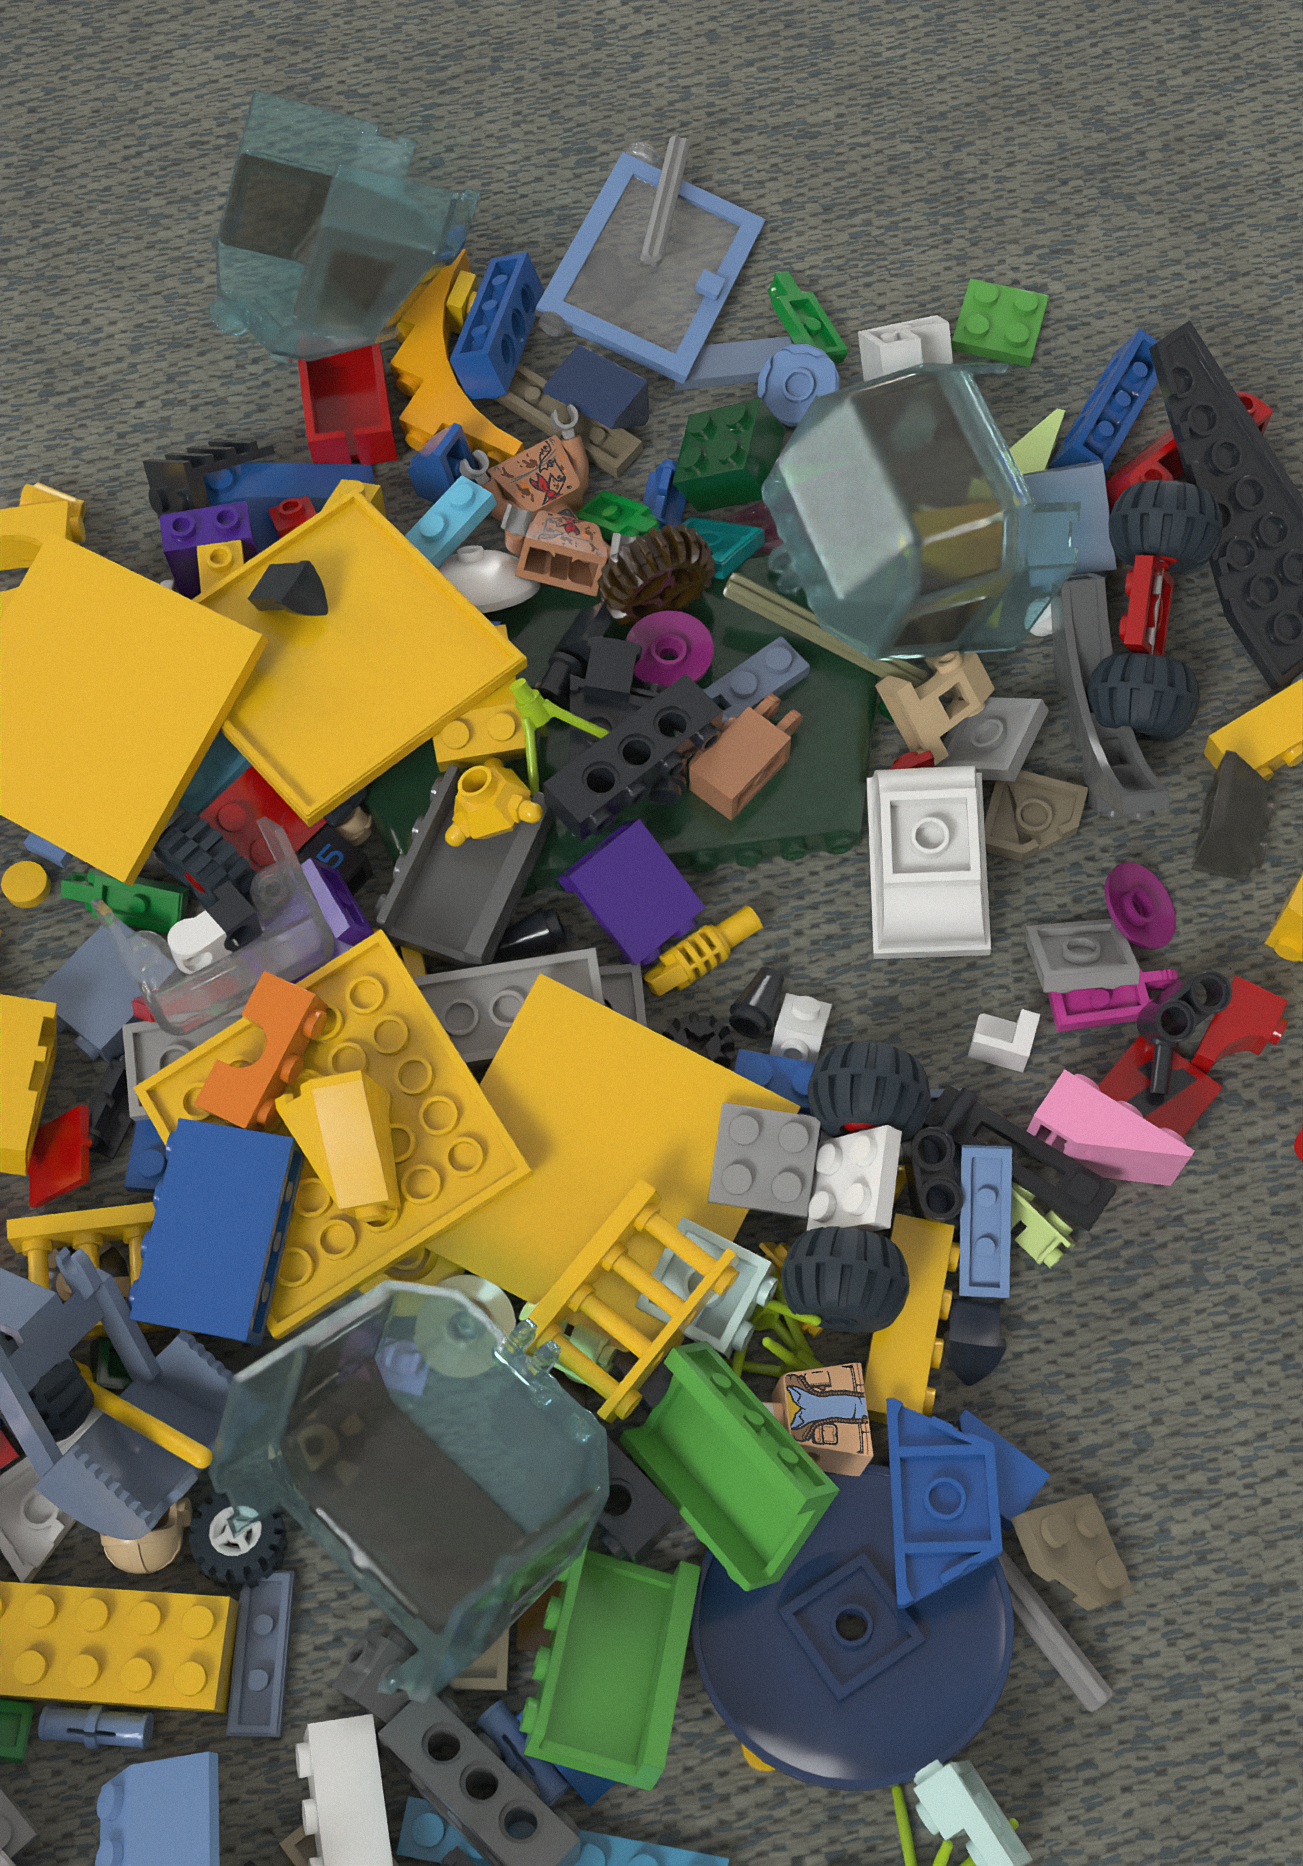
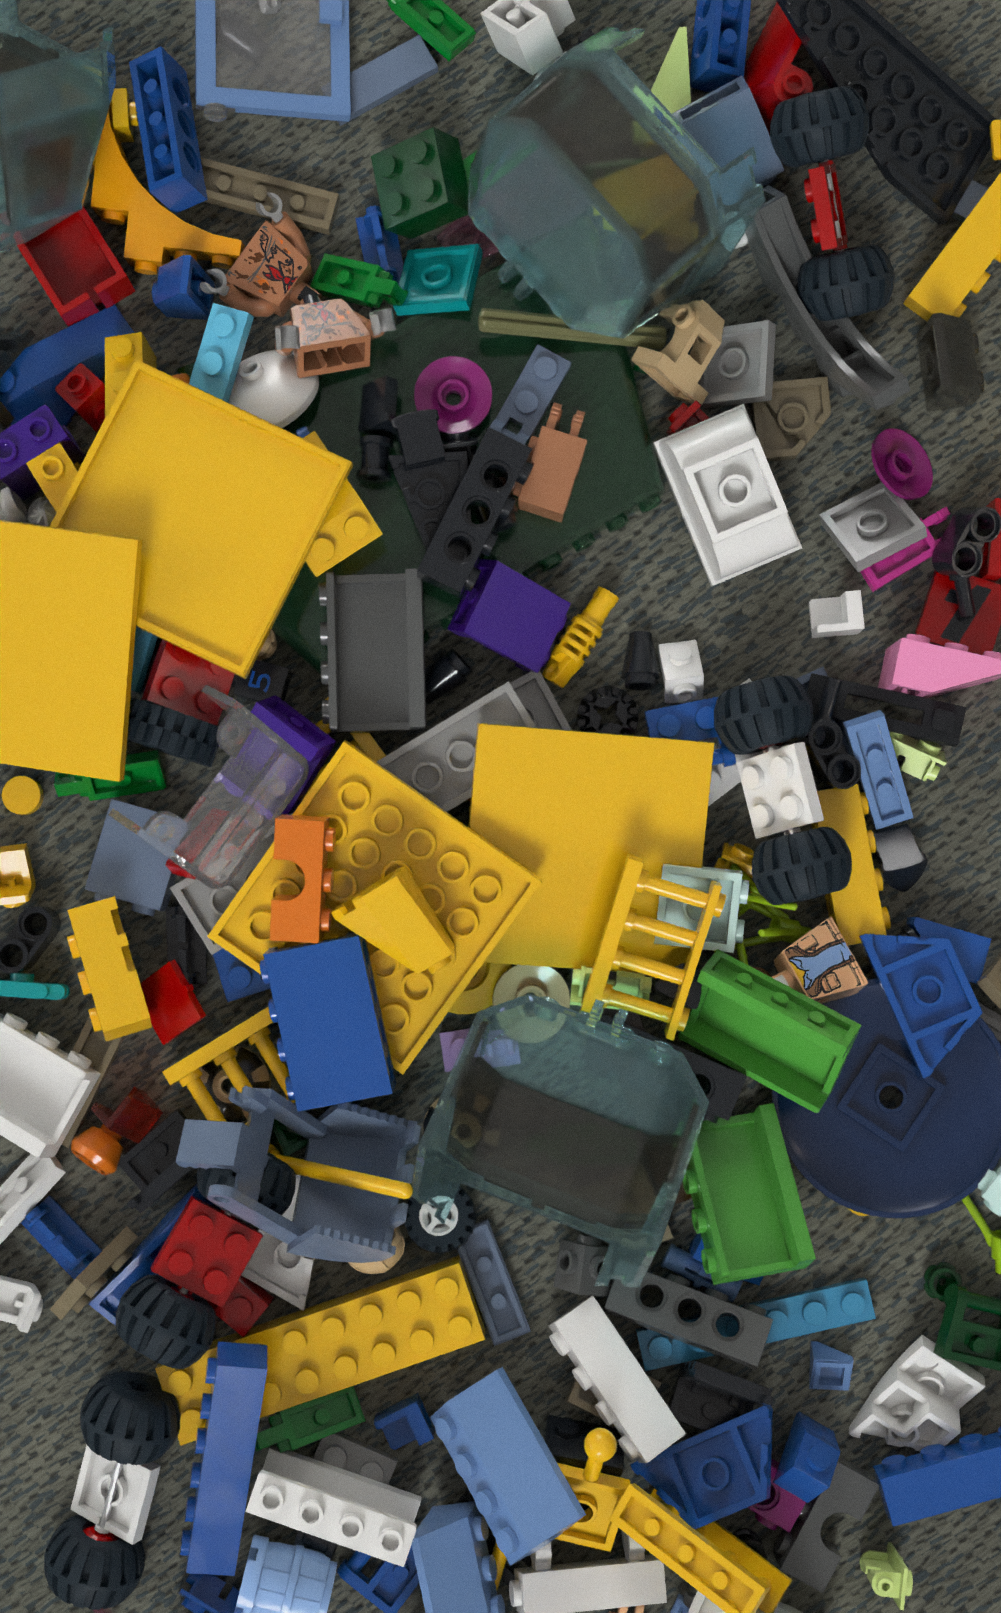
camera: 25 degrees left, 20 degrees up
medium blue pin [38,1704,154,1750] -> none
leg [168,880,263,975] -> none
black tile [247,560,328,616] -> none
yellow rock [445,757,543,847] -> none
lime plant [509,678,610,797] -> none
dark blue slope [542,344,649,429] -> none
dark brown gear [597,524,716,628] -> none
light grey plate [707,1103,820,1218] -> none
medium blue tile [758,344,840,429] -> none
none -> blue panel [374,1393,435,1450]

